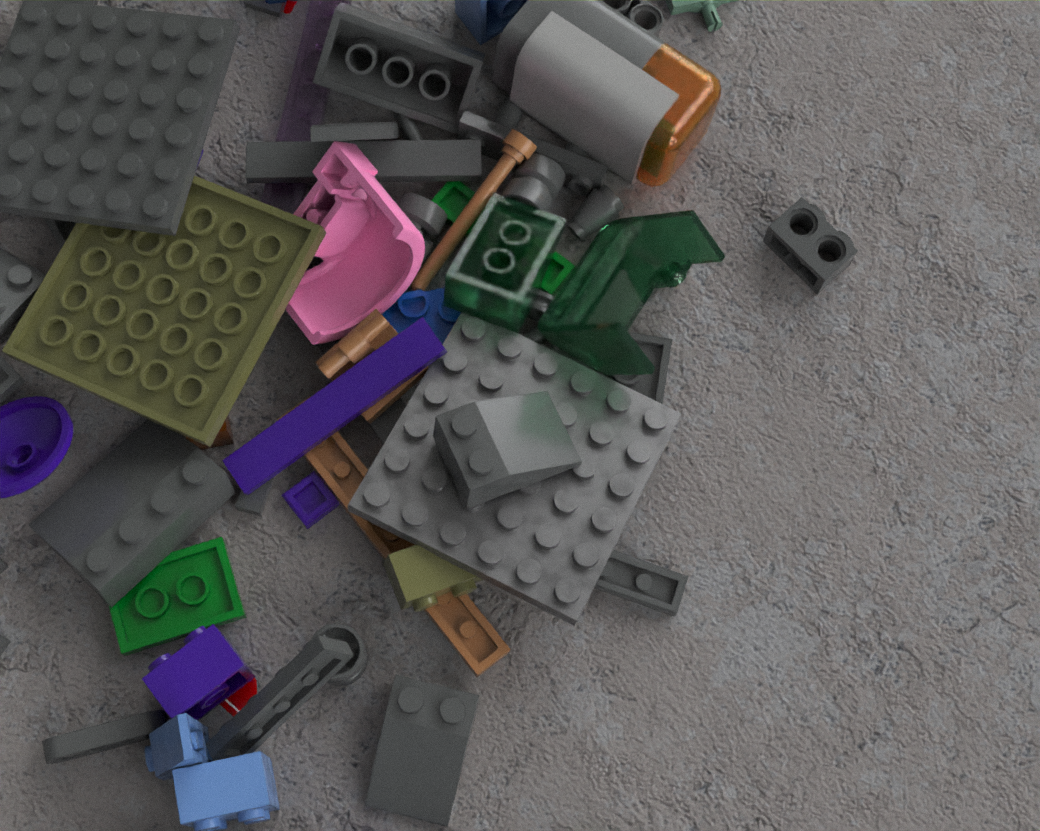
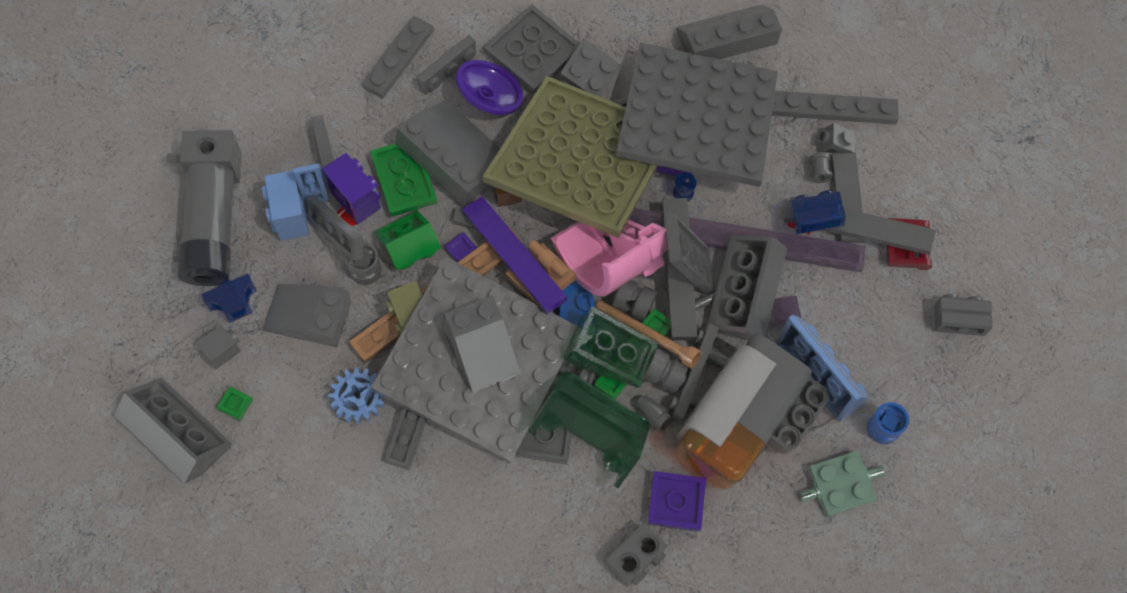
camera: 90 degrees right, 5 degrees down
none -> medium blue gear [329,367,386,424]
none -> green slope [373,210,441,270]
none -> dark purple plate [648,471,706,532]
none -> clear blue bush [673,172,697,202]
none -> clear purple plate [772,296,802,325]

